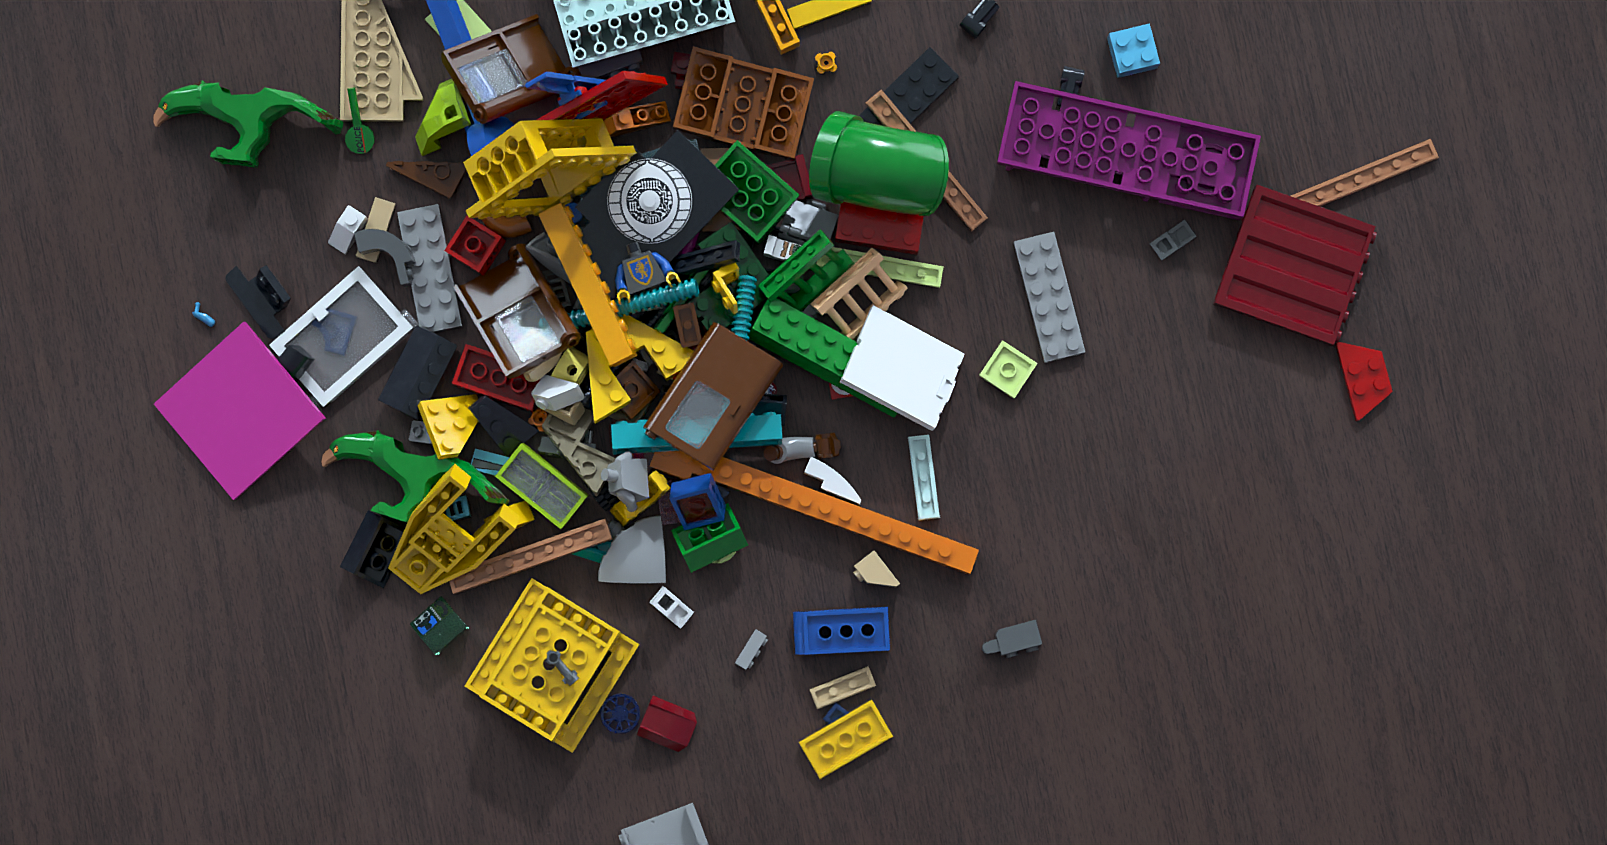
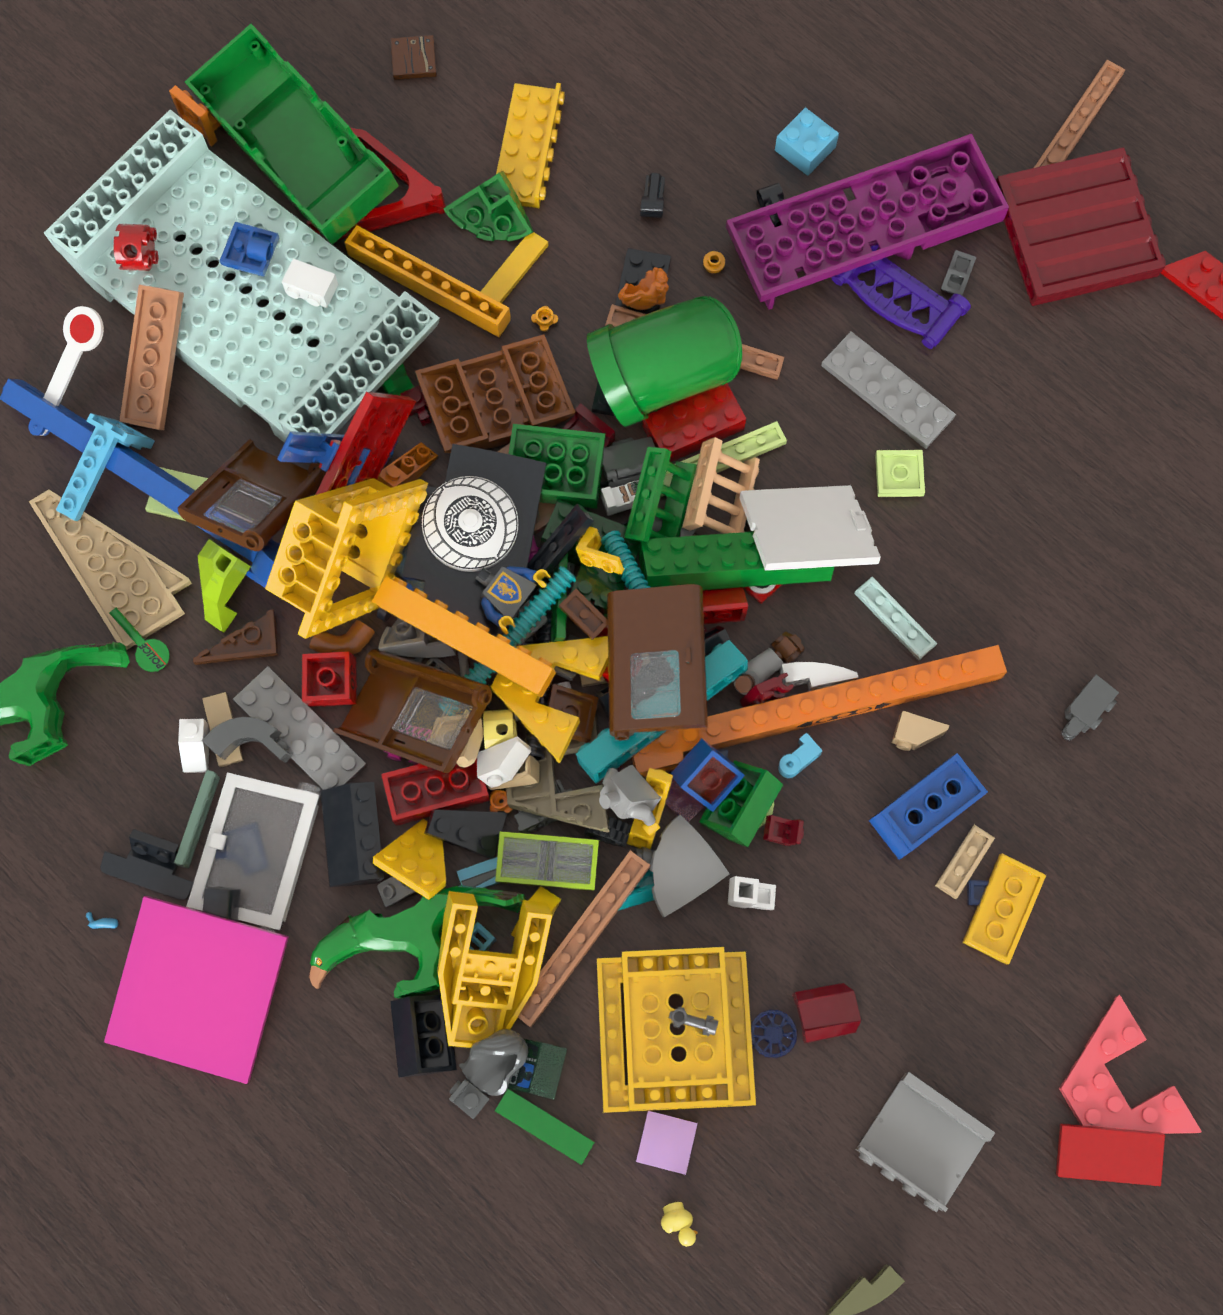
camera: 30 degrees left, 10 degrees down
light grey piece [735,629,767,670] -> none
none -> sand green tile [174,770,220,869]
none -> green panel [382,363,414,396]
none -> dark grey bracket [449,1079,490,1119]
none -> dark grey piece [459,1029,528,1096]
none -> green tile [495,1089,595,1165]
none -> orange hair [618,267,669,310]
none -> lavender tile [636,1111,698,1175]
none -> light yellow animal [661,1202,698,1247]
none -> light orange plate [703,251,725,273]
none -> red slope [703,587,748,625]
none -> dark red plate [740,673,794,708]
none -> dark red bracket [763,815,804,846]
none -> medium azure leg [778,733,822,778]
none -> dark purple piece [831,244,971,349]

